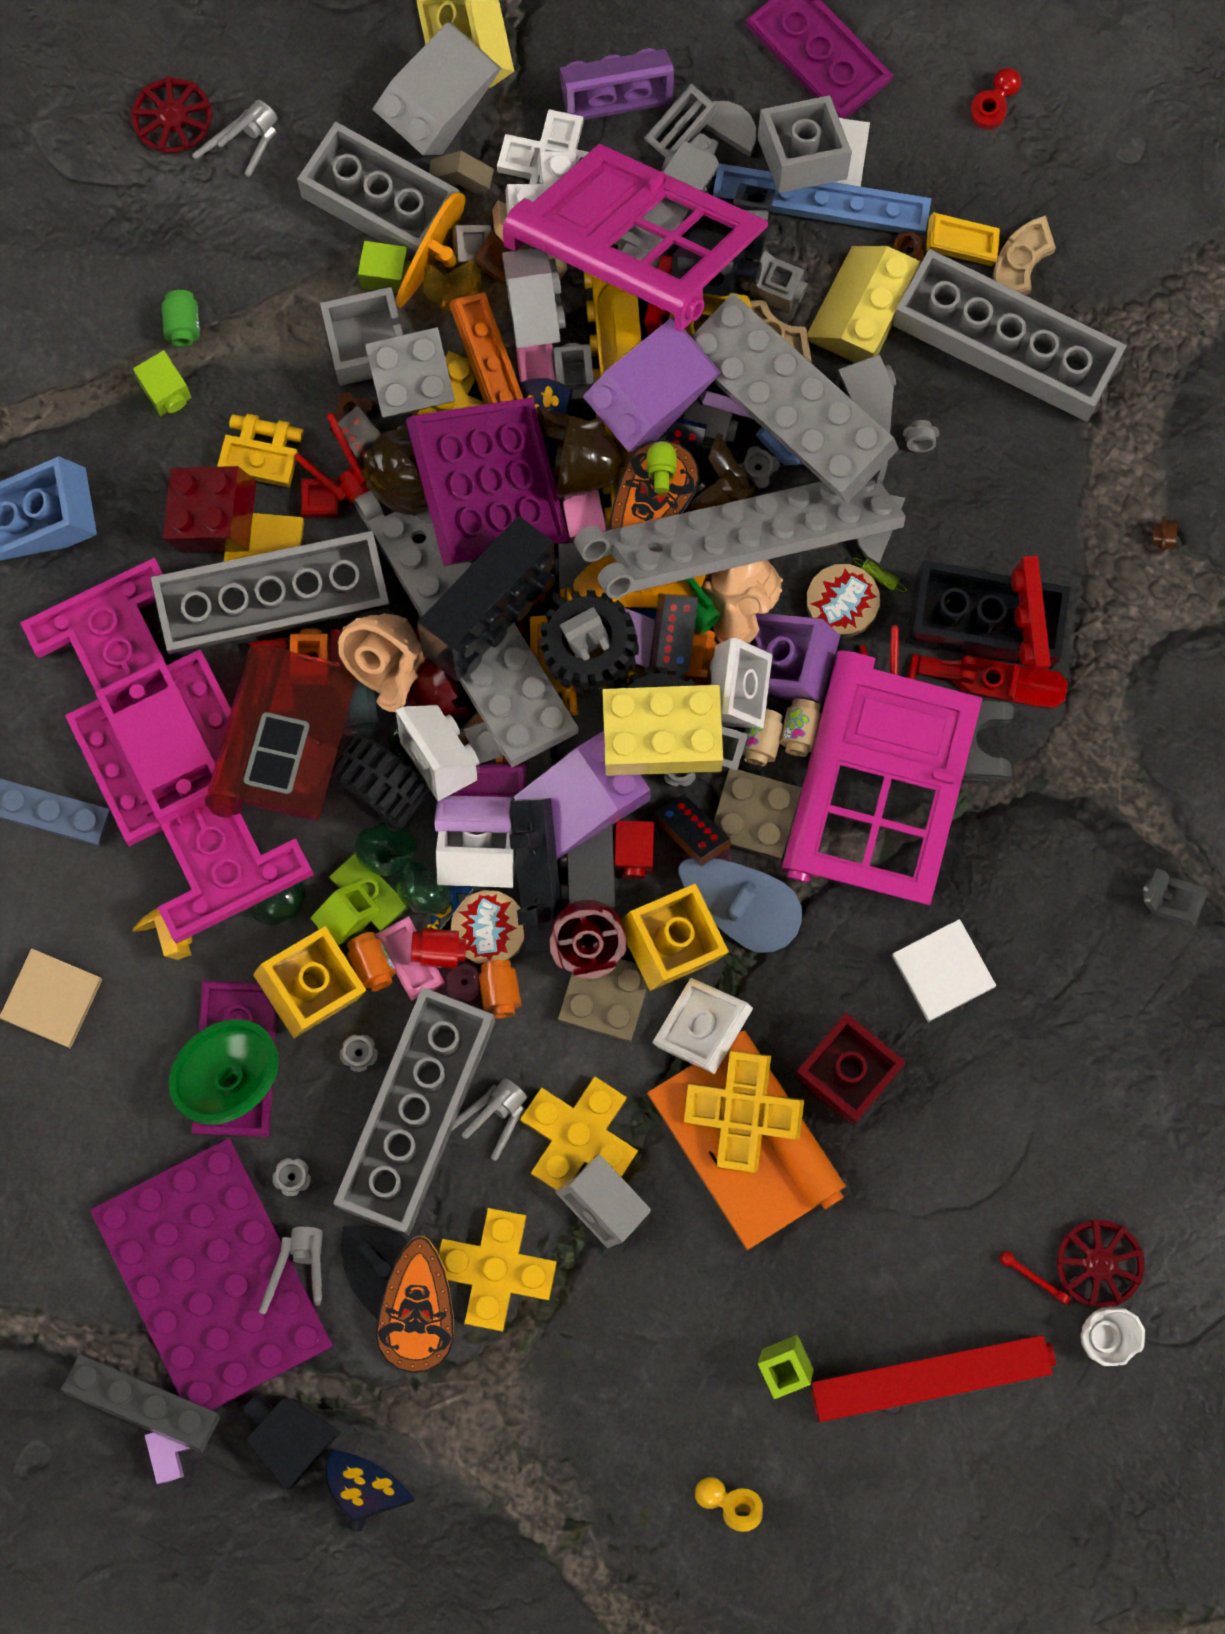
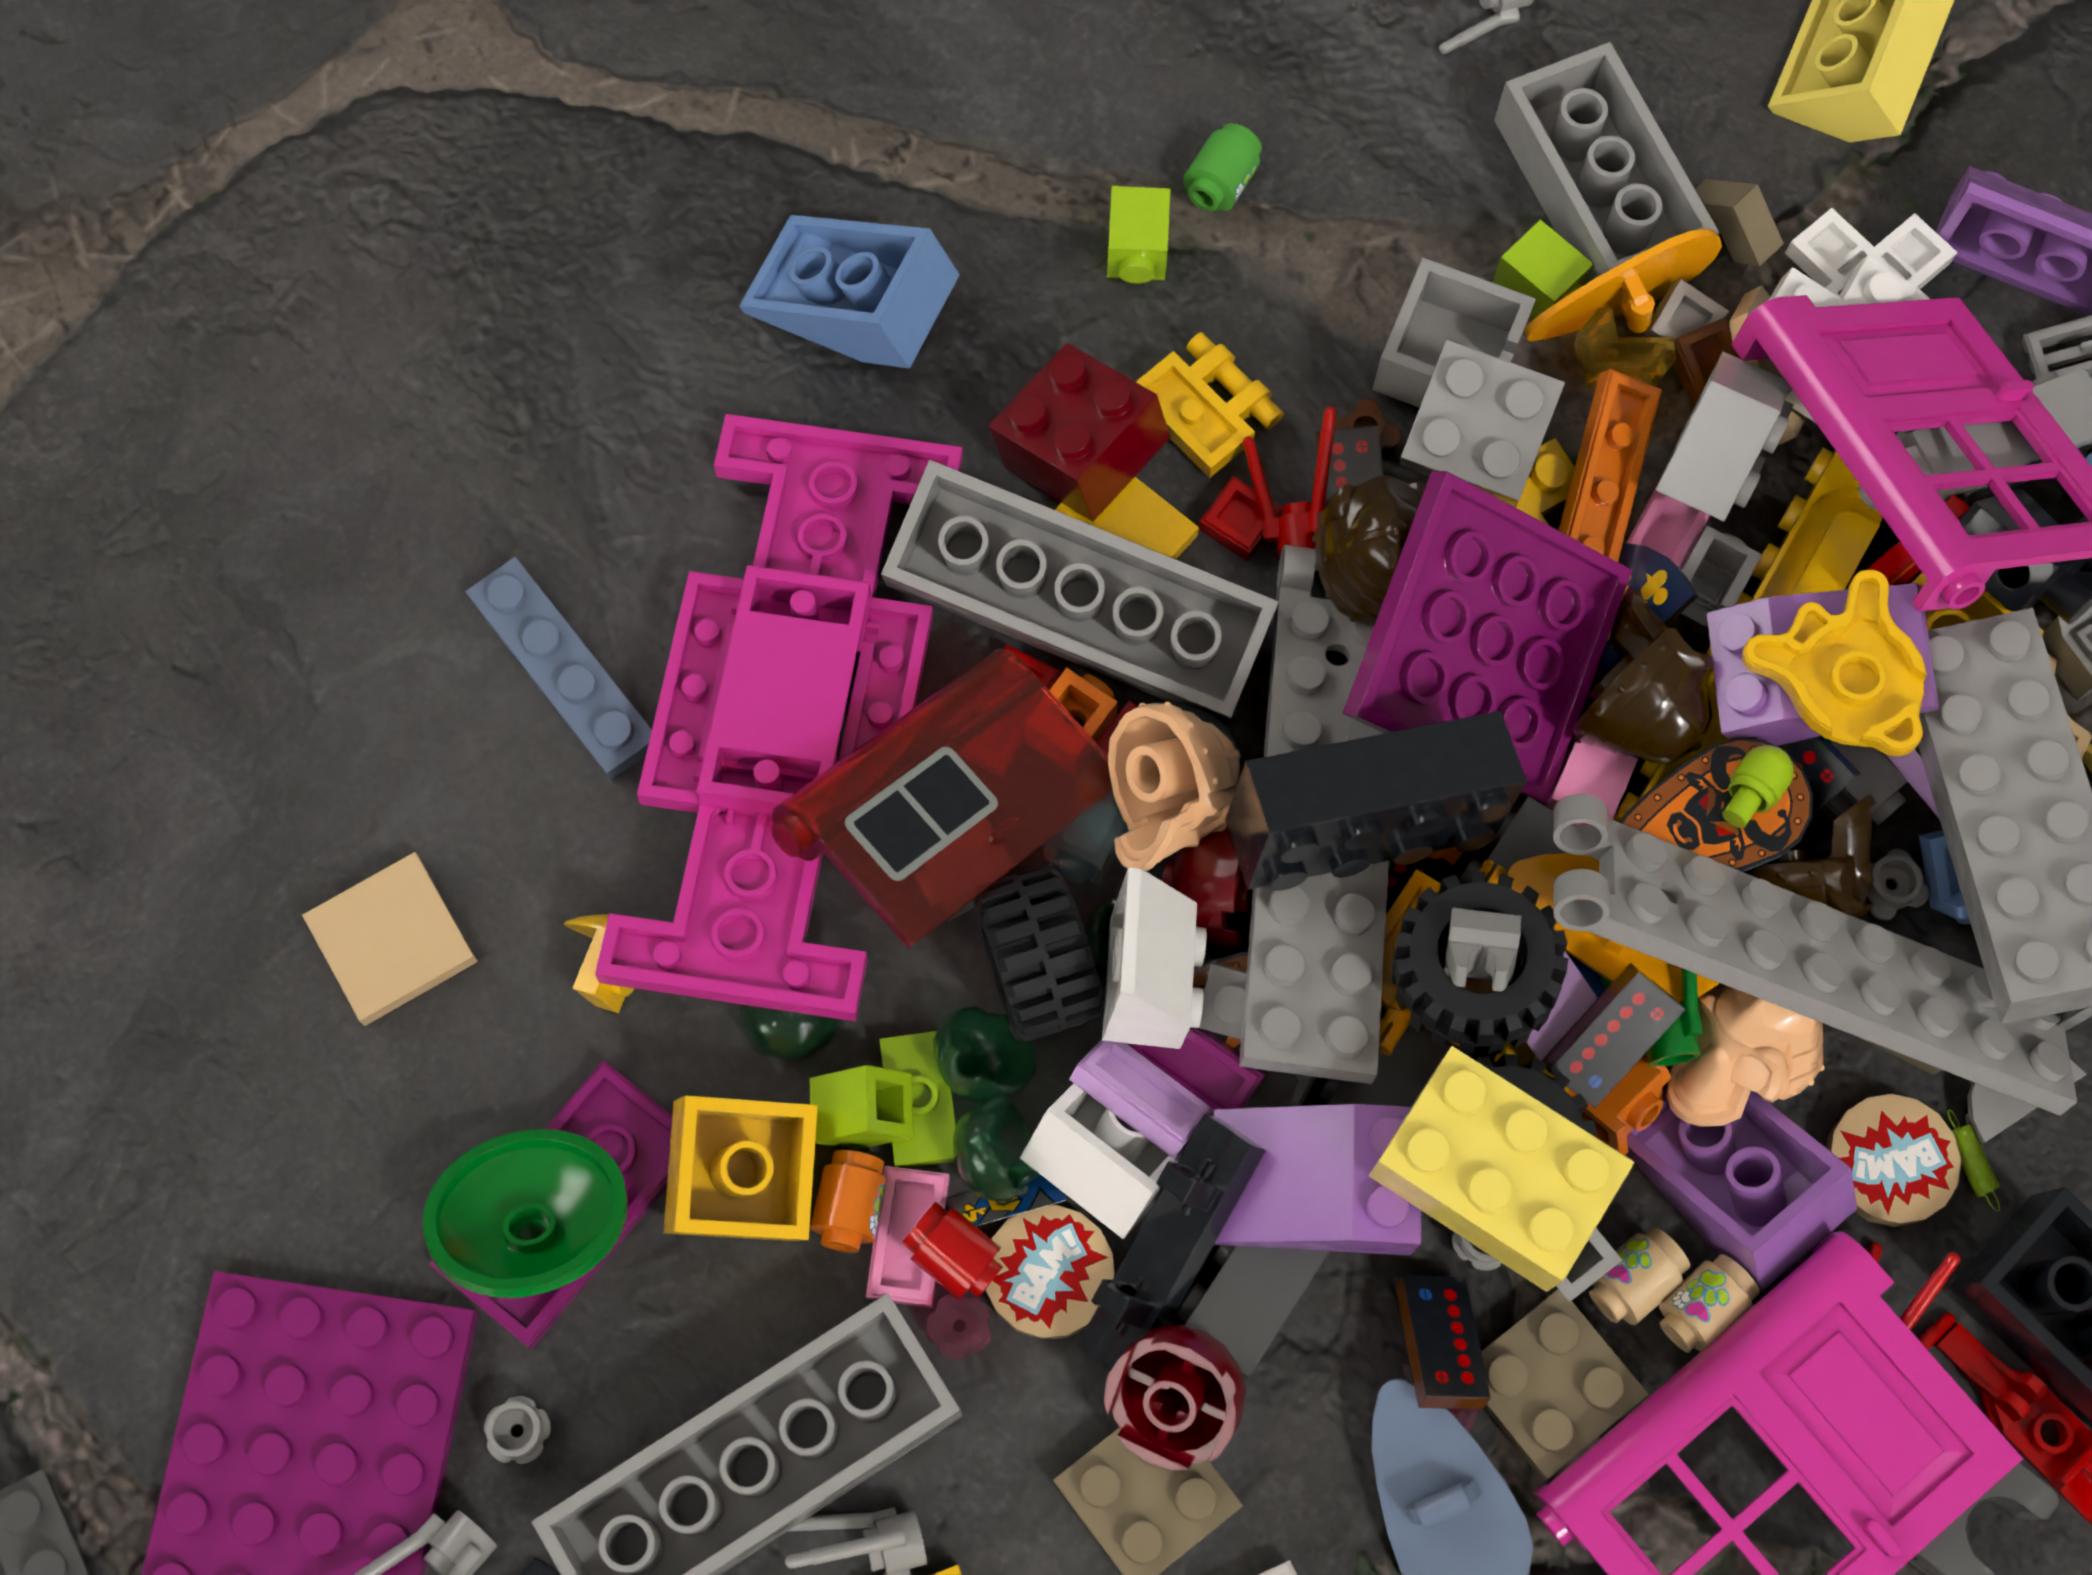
camera: 35 degrees right, 5 degrees down
light grey plate [340,1035,378,1072] -> none
light grey slope [373,22,502,155] -> none
orange brick [478,960,522,1019] -> none
red brick [615,821,654,879] -> none
yellow brick [621,883,729,991] -> none
white slope [710,638,773,728] -> none
none -> yellow tile [1741,570,1927,756]

